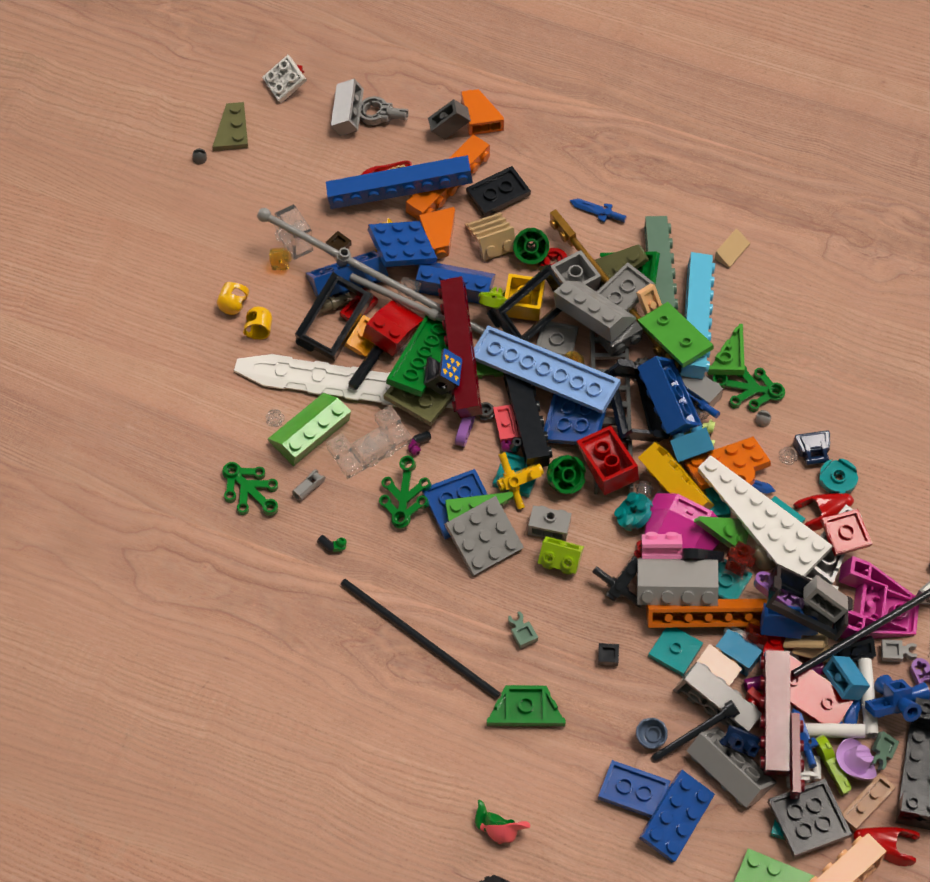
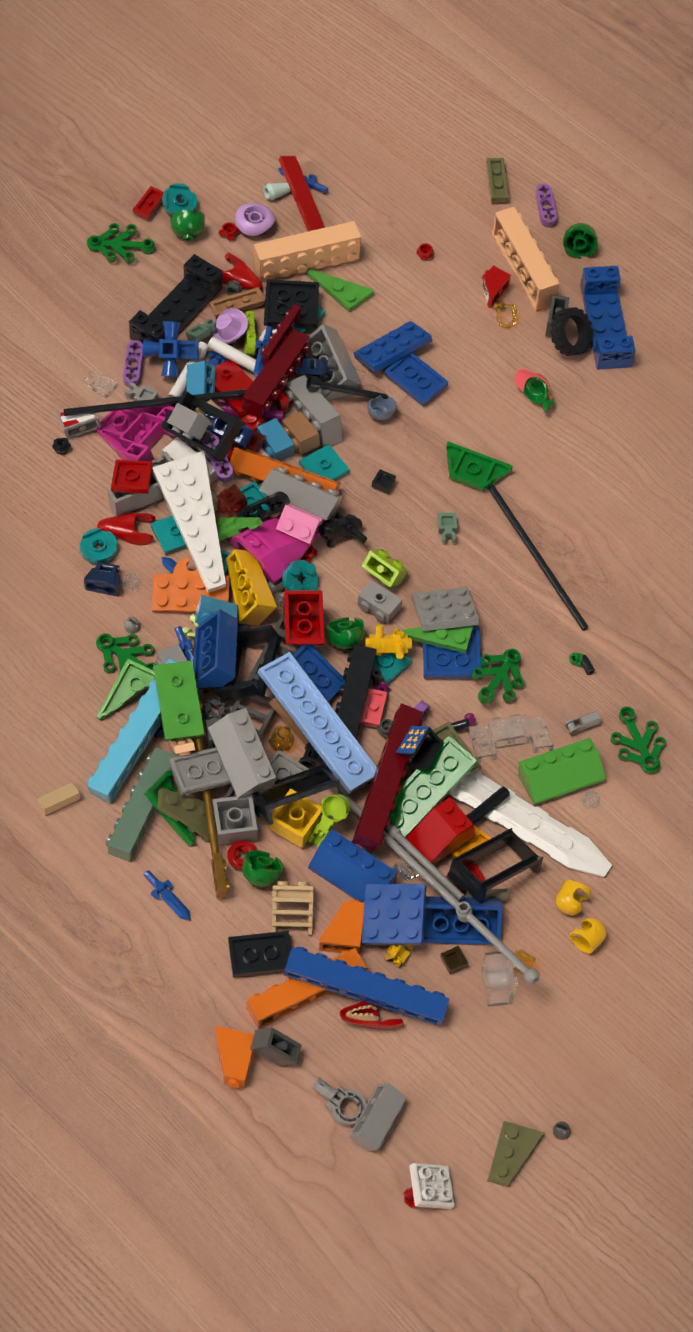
camera: 160 degrees left, 0 degrees up
none -> dark grey plate [225,280,242,296]

